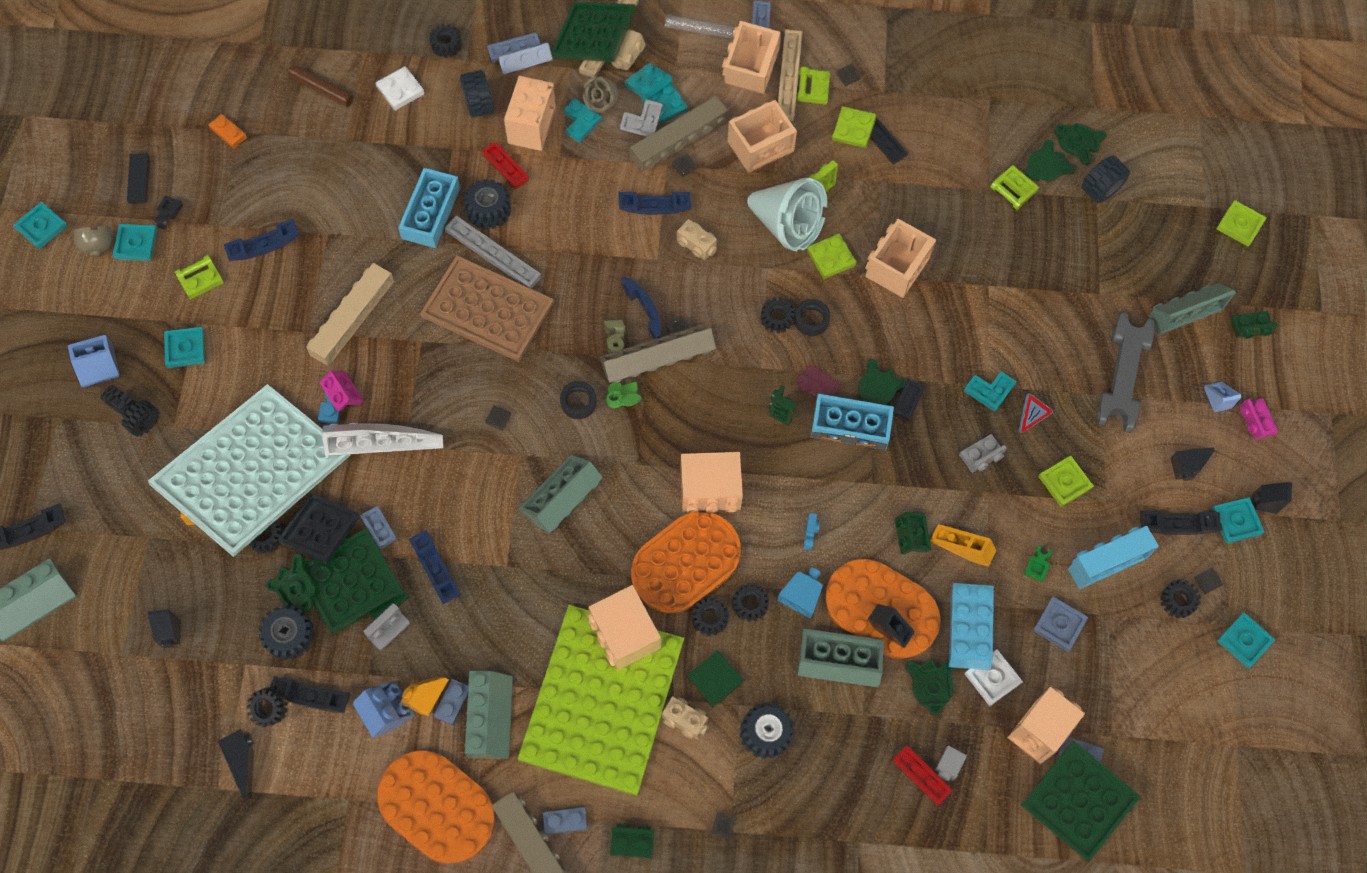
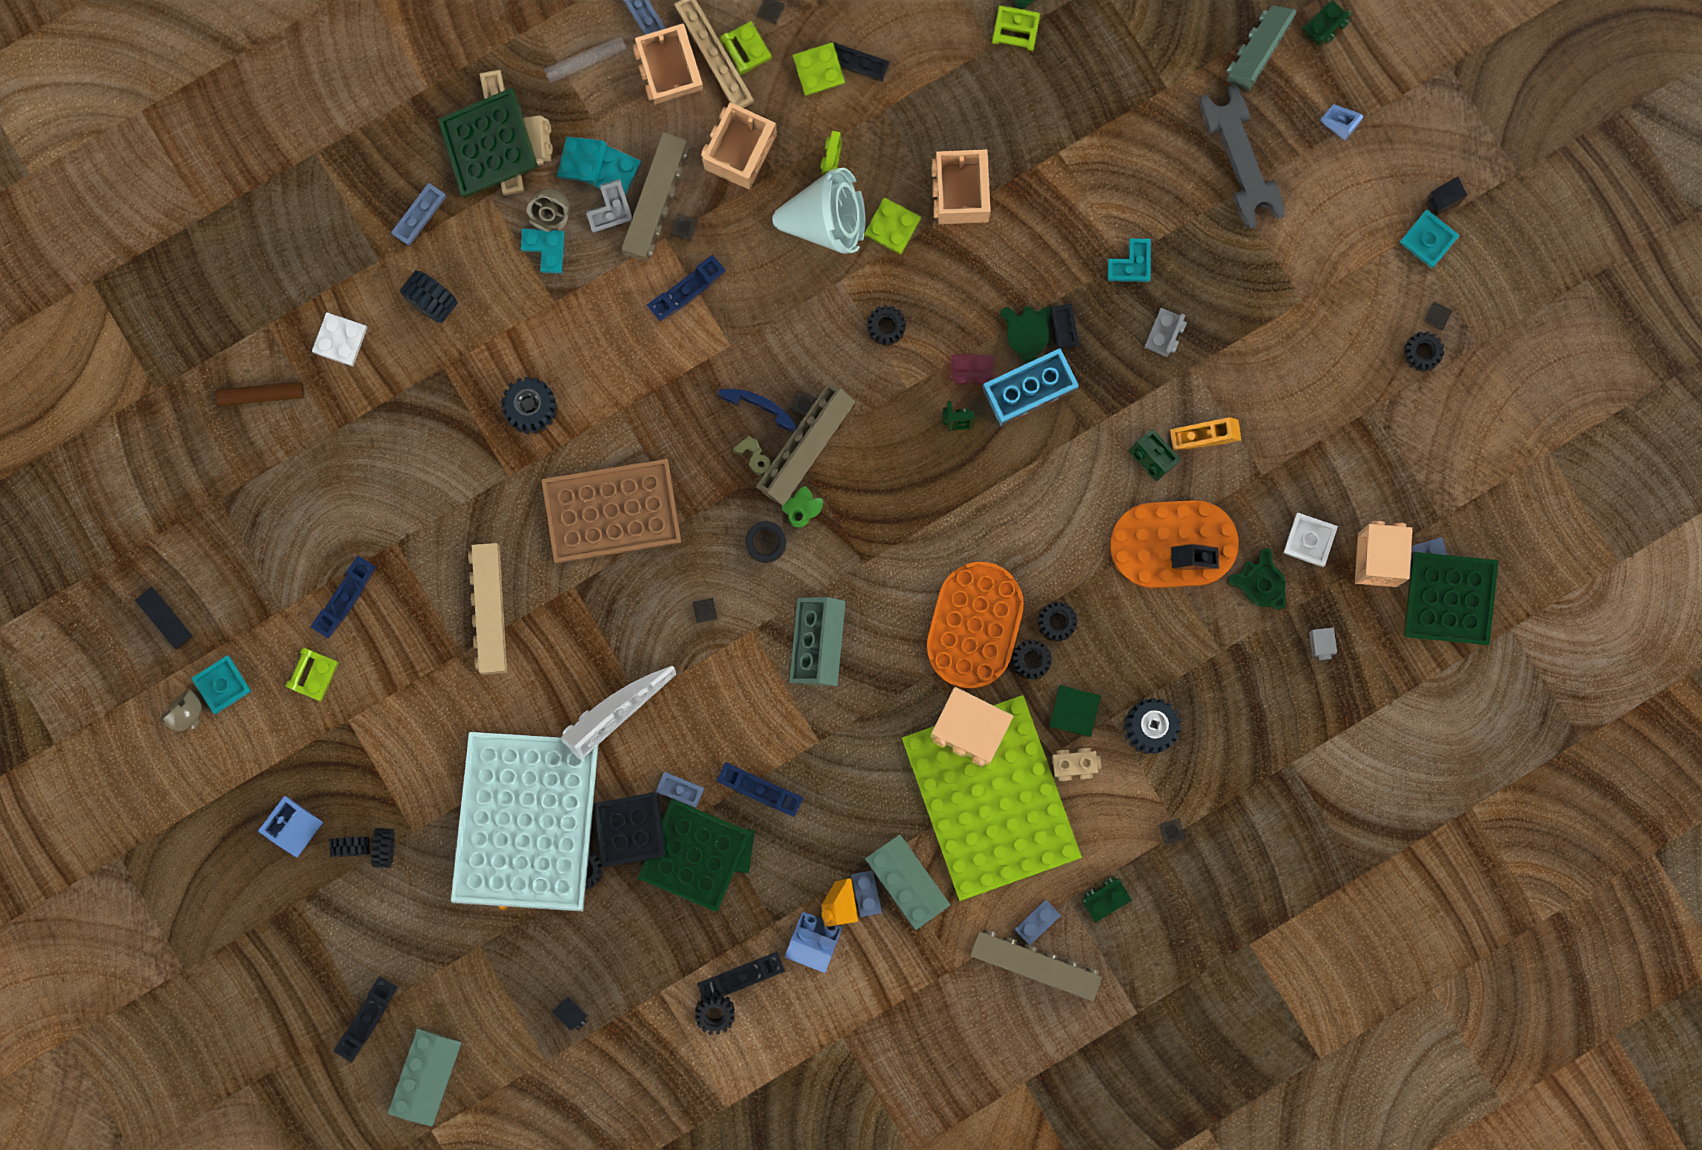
camera: 35 degrees left, 15 degrees up
teal plate [13,202,67,250] -> none
black plate [155,196,183,230] -> none
teal plate [164,327,206,368] -> none
orange plate [209,114,247,149] -> none
black slope [218,729,254,800] -> none
black wheel [258,605,315,660] -> none
dark green tile [266,553,316,612] -> none
dark azure plate [318,393,341,424] -> none
dark pink bracket [320,370,364,411] -> none
light grey bracket [363,603,410,651] -> none
orange plate [377,751,495,864] -> none
medium azure brick [398,168,460,248] -> none
black tyre [429,24,462,58] -> none
light grey plate [445,216,541,289] -> none
red plate [482,141,529,190] -> none
plate [498,42,553,74] -> none
light nougat container [504,76,556,151] -> none
tan brick [677,219,717,260] -> none
light nougat container [680,452,743,513] -> none
dark azure torso [777,567,823,619] -> none
black tyre [794,299,830,336] -> none
sand green slope [797,628,884,687] -> none
dark azure plate [803,513,820,550] -> none
red plate [892,746,953,807] -> none
medium azure brick [949,583,994,670] -> none
piece [1019,393,1053,433] -> none
green plate [1023,545,1052,583] -> none
sand blue plate [1033,597,1088,652] -> none
lime plate [1038,456,1094,507] -> none
medium azure brick [1068,526,1159,590] -> none
black slope [1140,511,1221,535] -> none
black slope [1170,448,1215,481] -> none
teal plate [1217,612,1275,669] -> none
dark pink bracket [1240,398,1278,440] -> none

